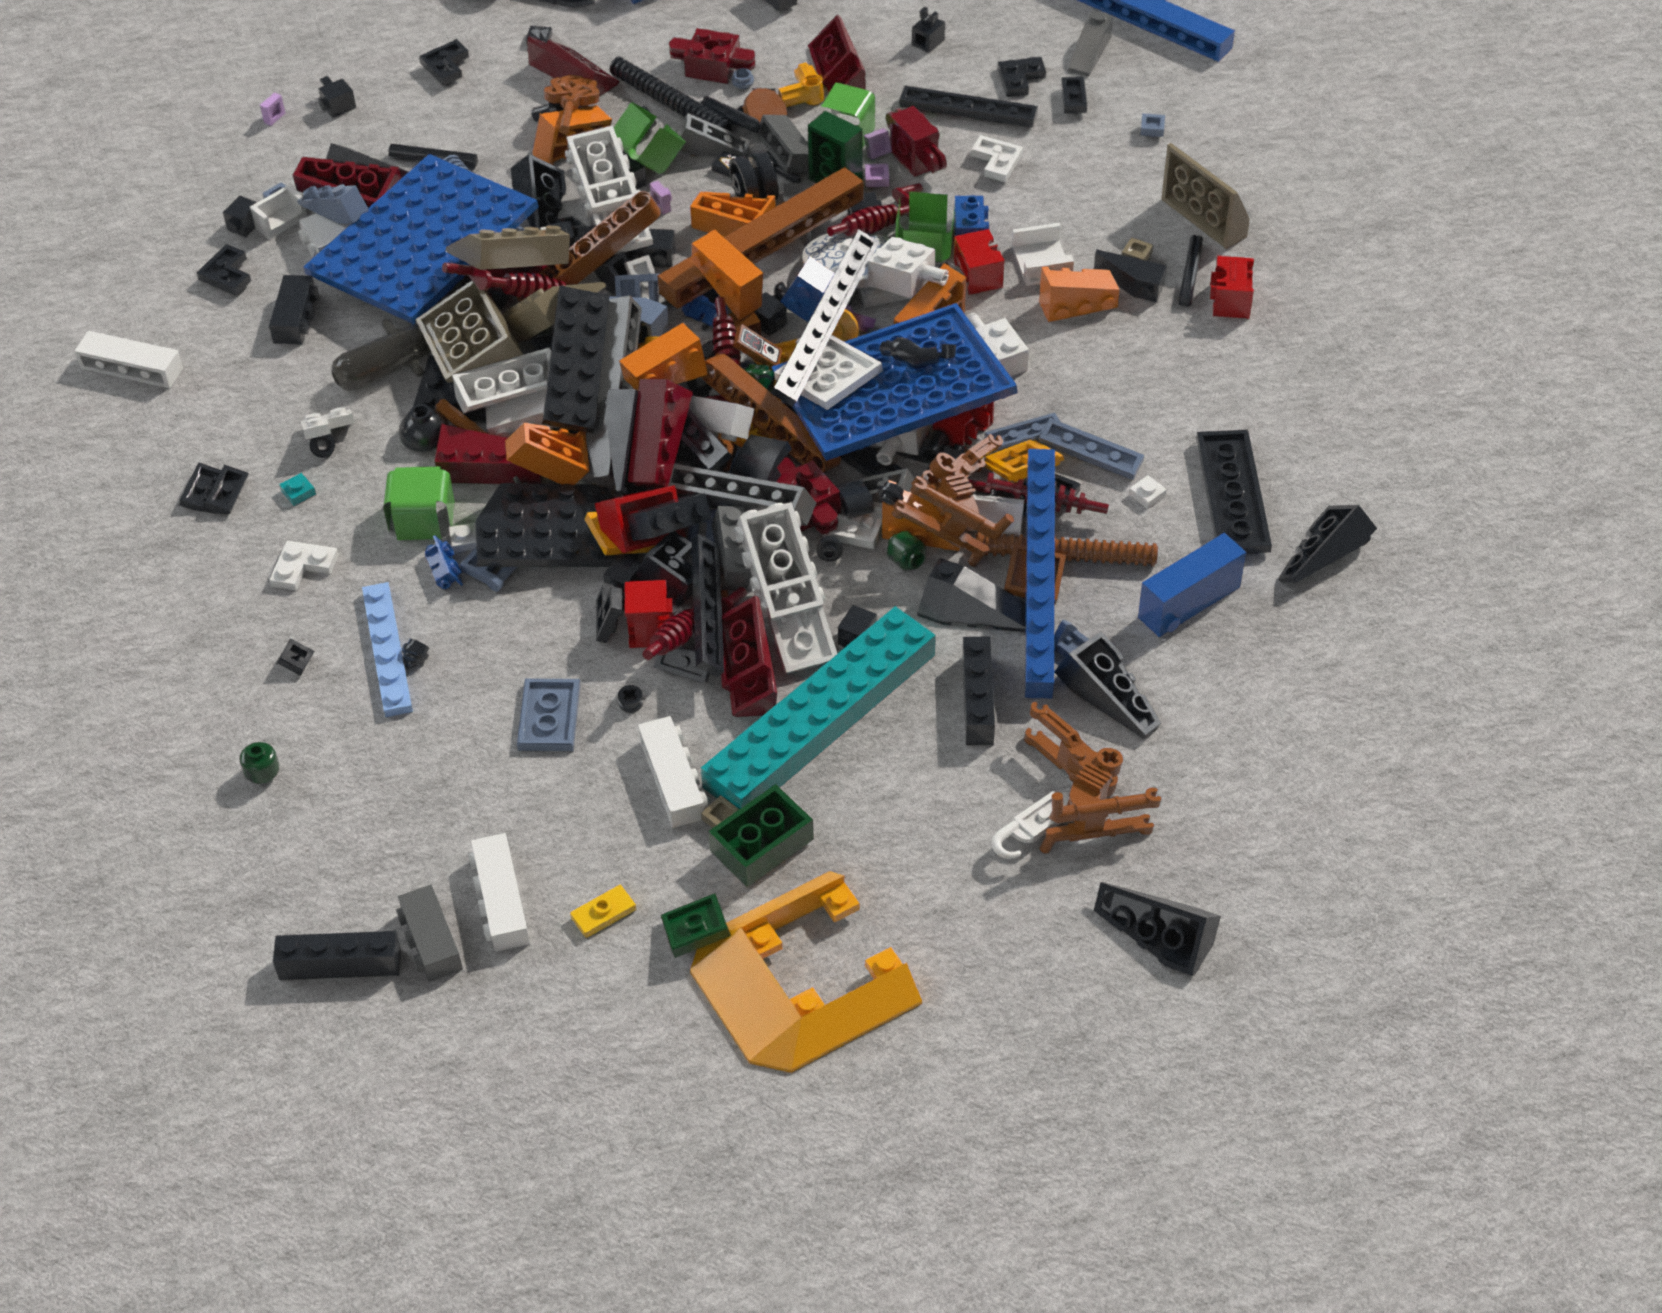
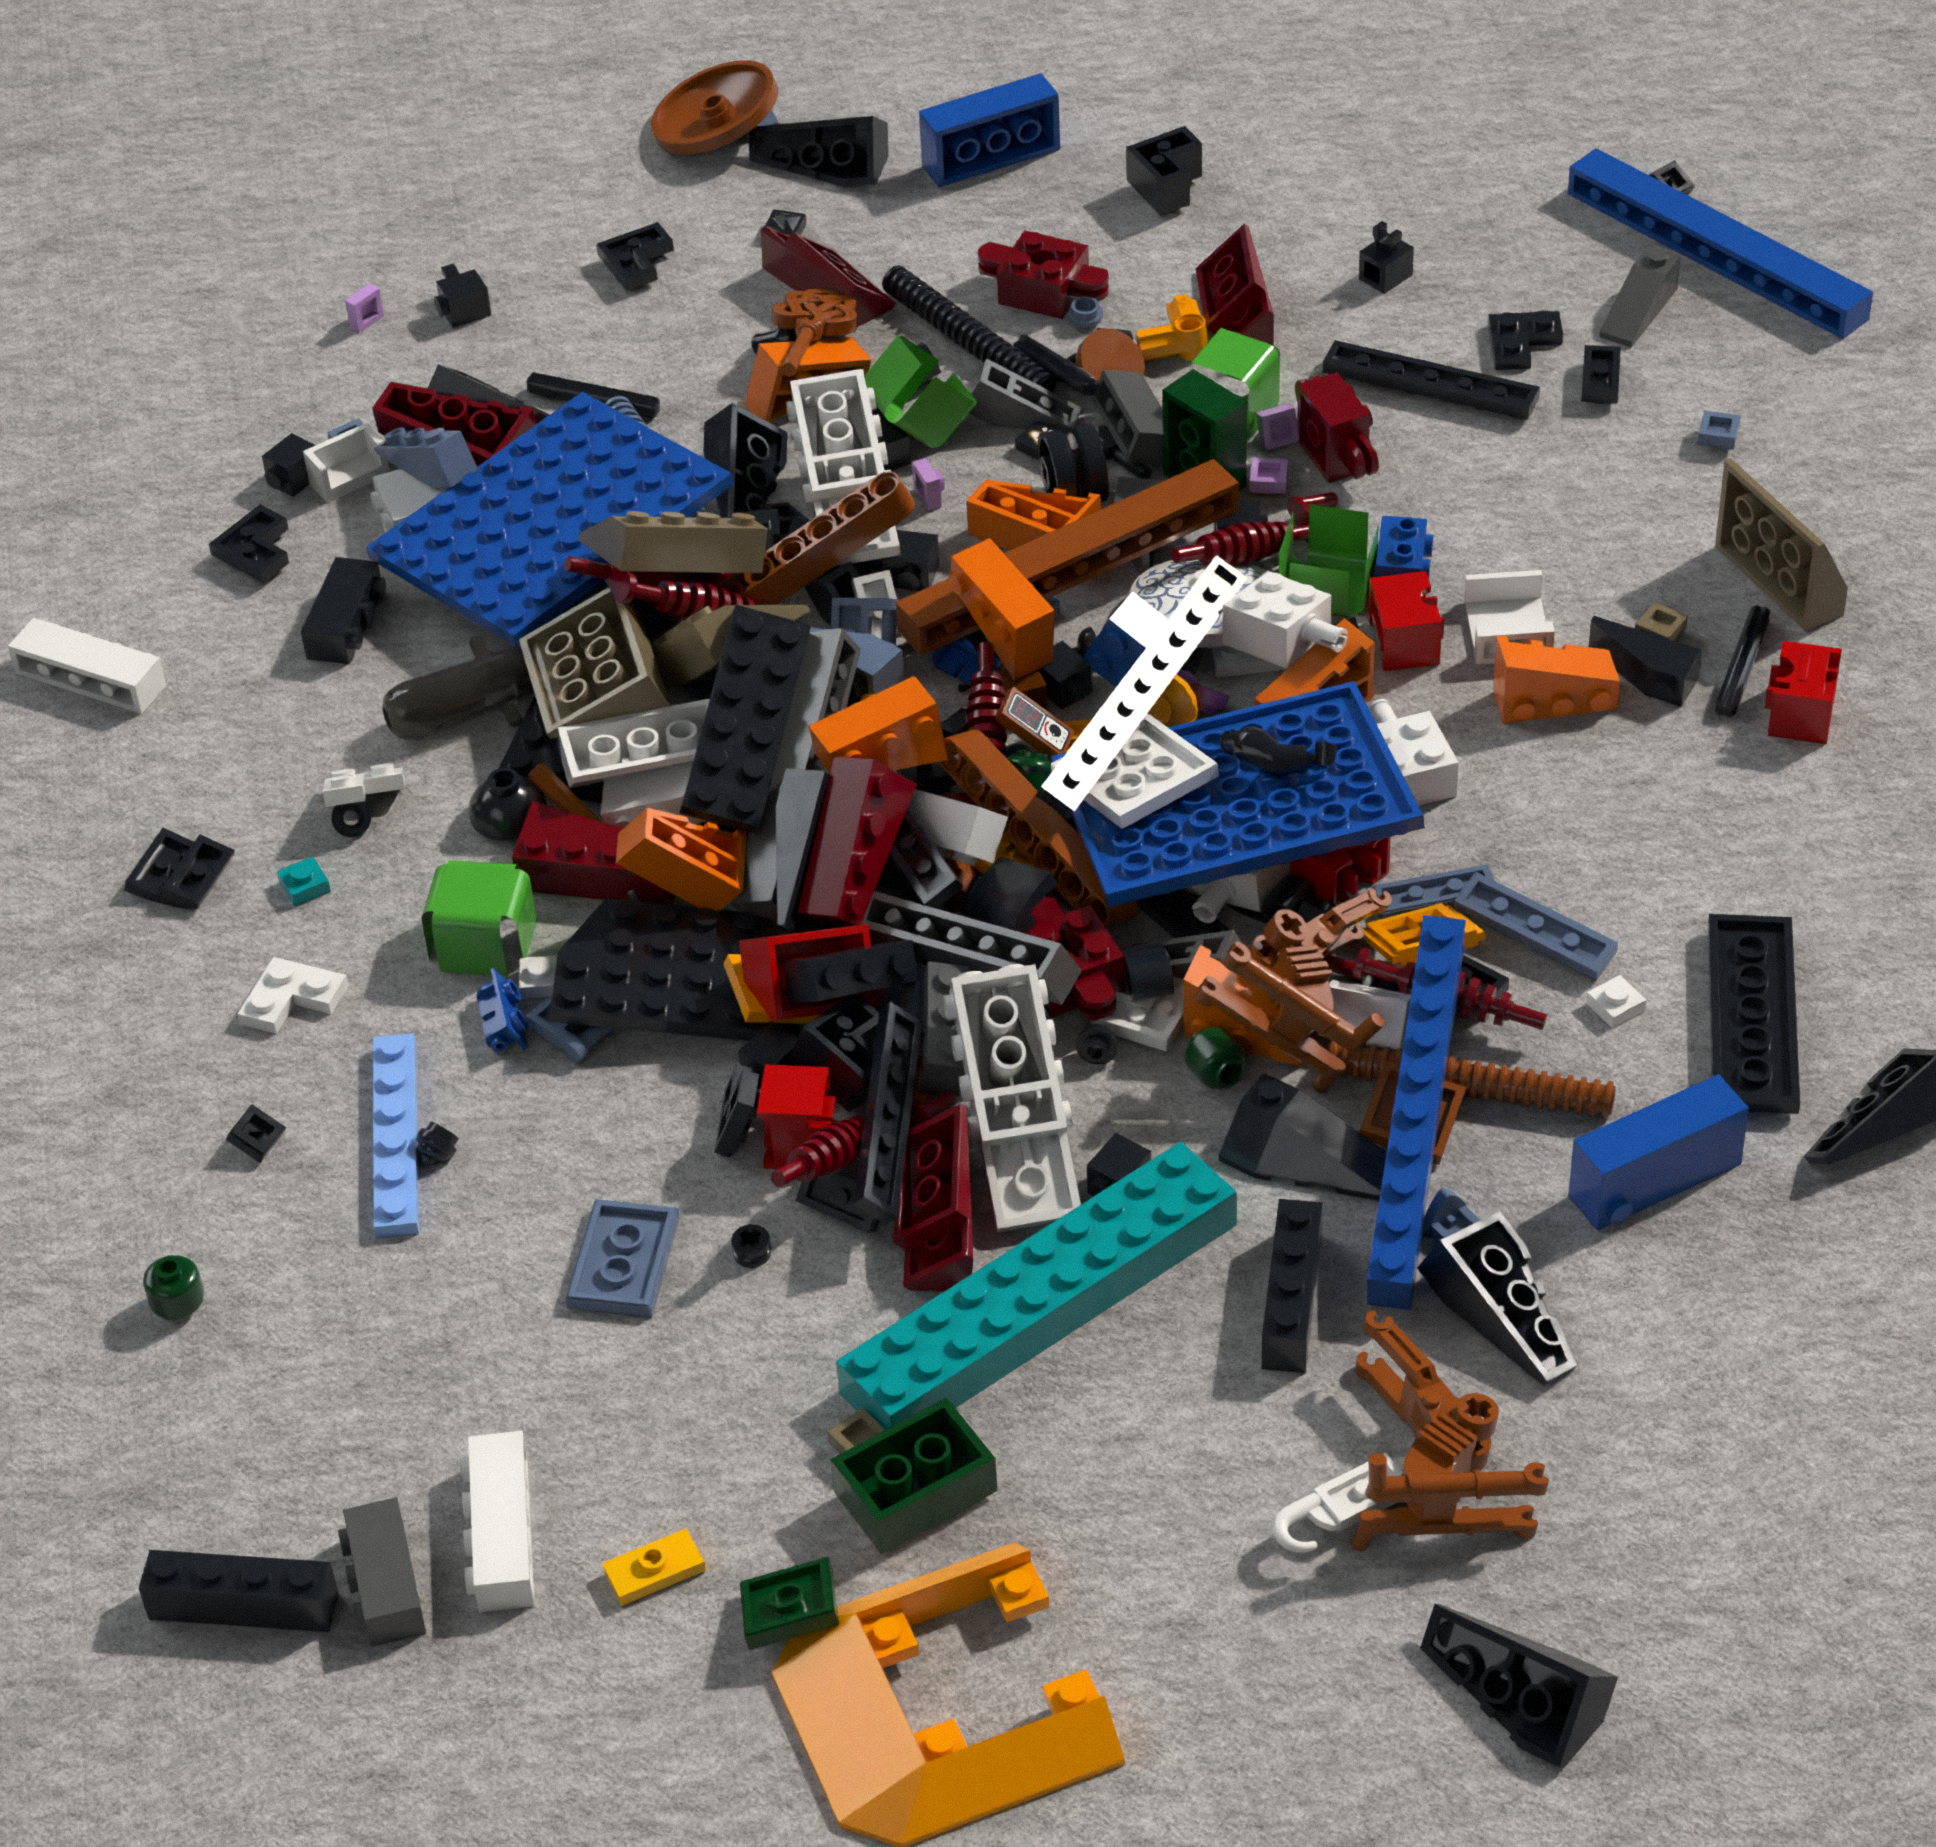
camera: 10 degrees right, 5 degrees down
white brick [638,716,708,829] -> none
black plate [878,482,904,505] -> none
white plate [971,135,1023,183] -> none

